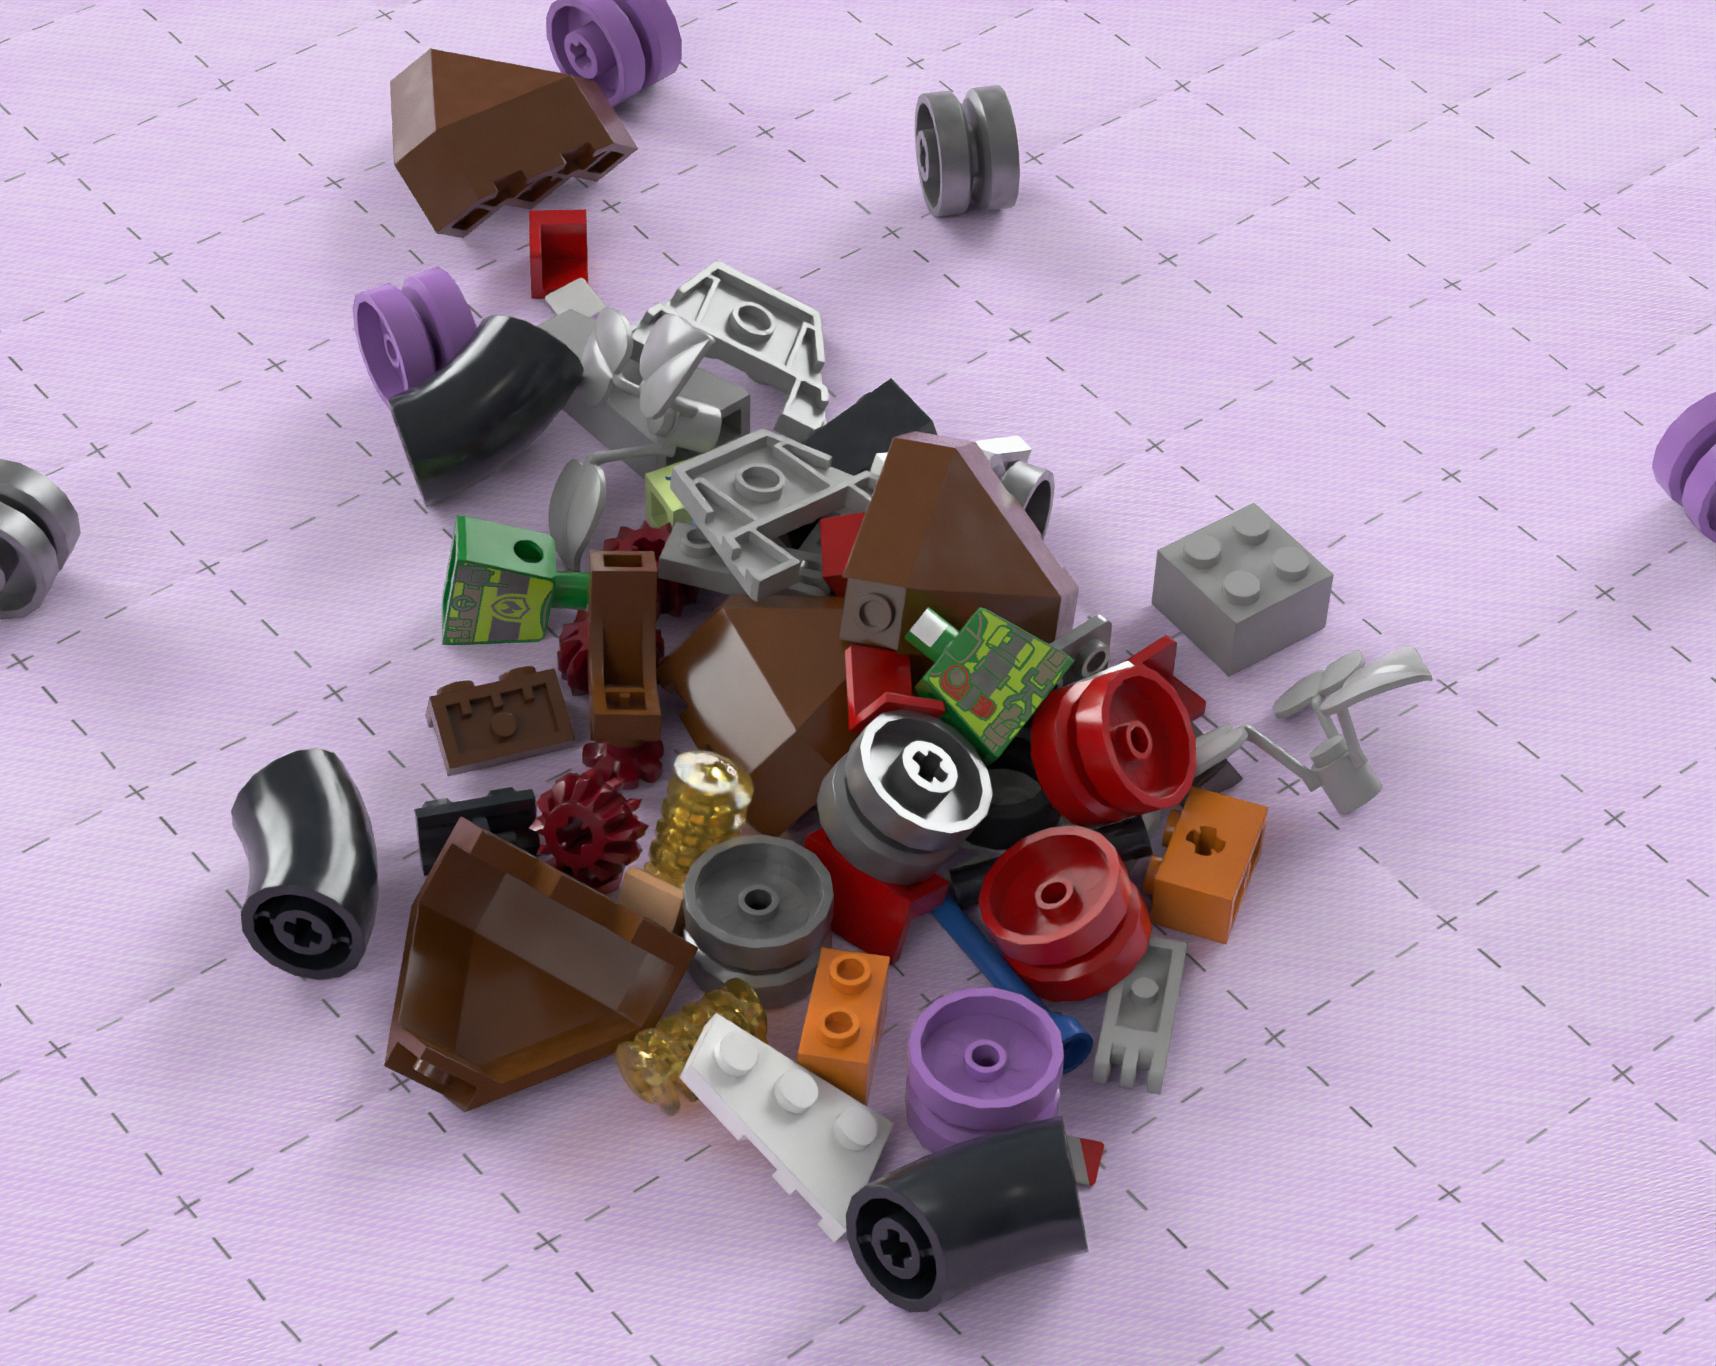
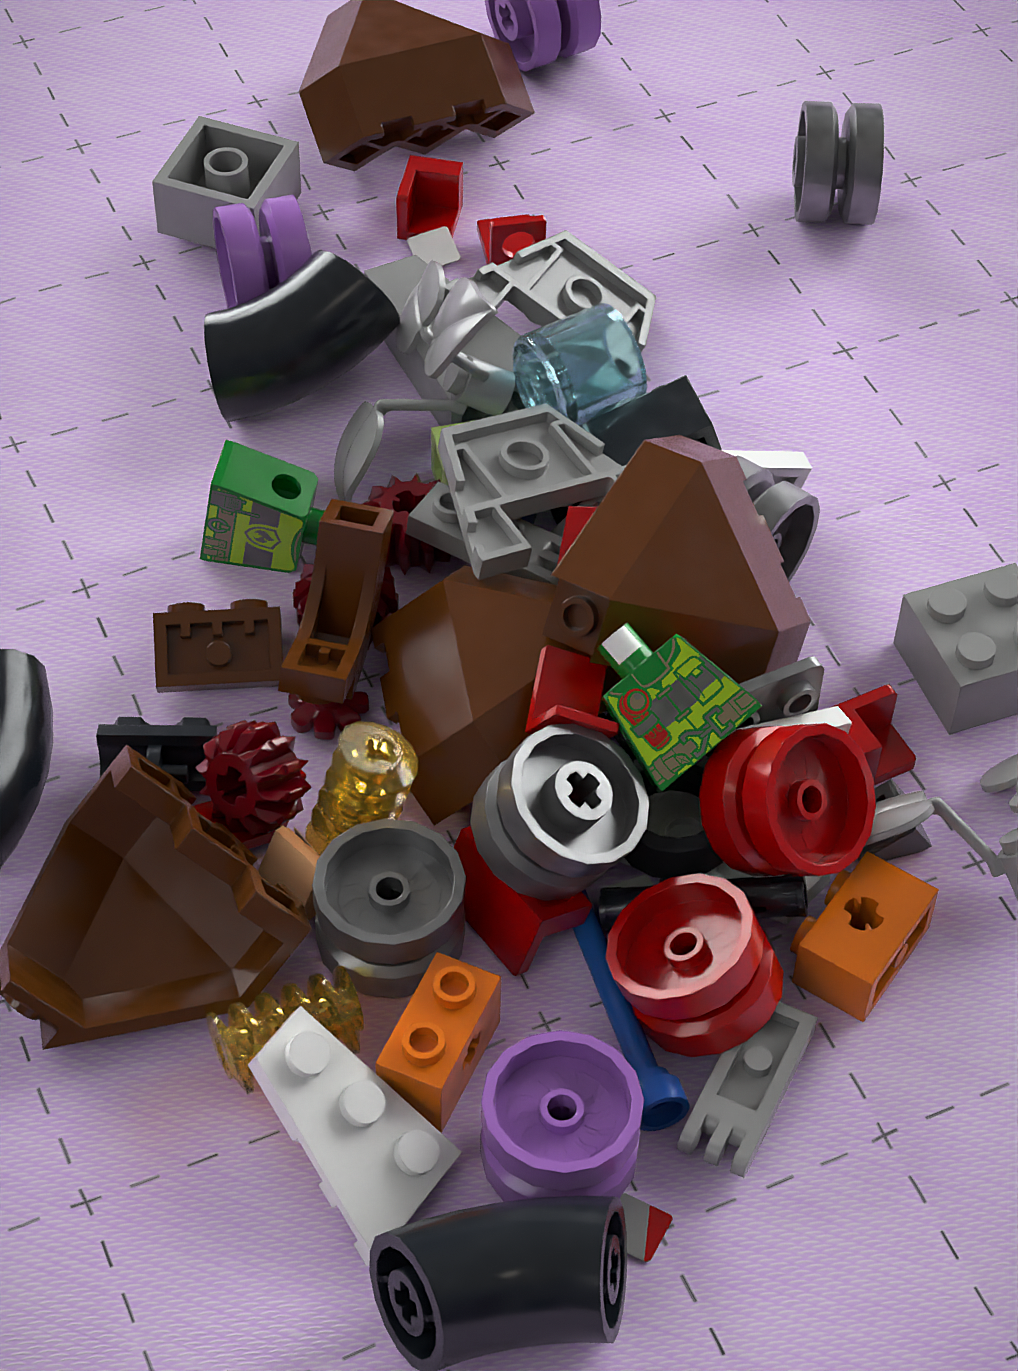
camera: 15 degrees right, 5 degrees up
none -> light grey brick [152,116,301,248]
none -> red bracket [477,214,547,266]
none -> clear light blue piece [513,303,647,426]

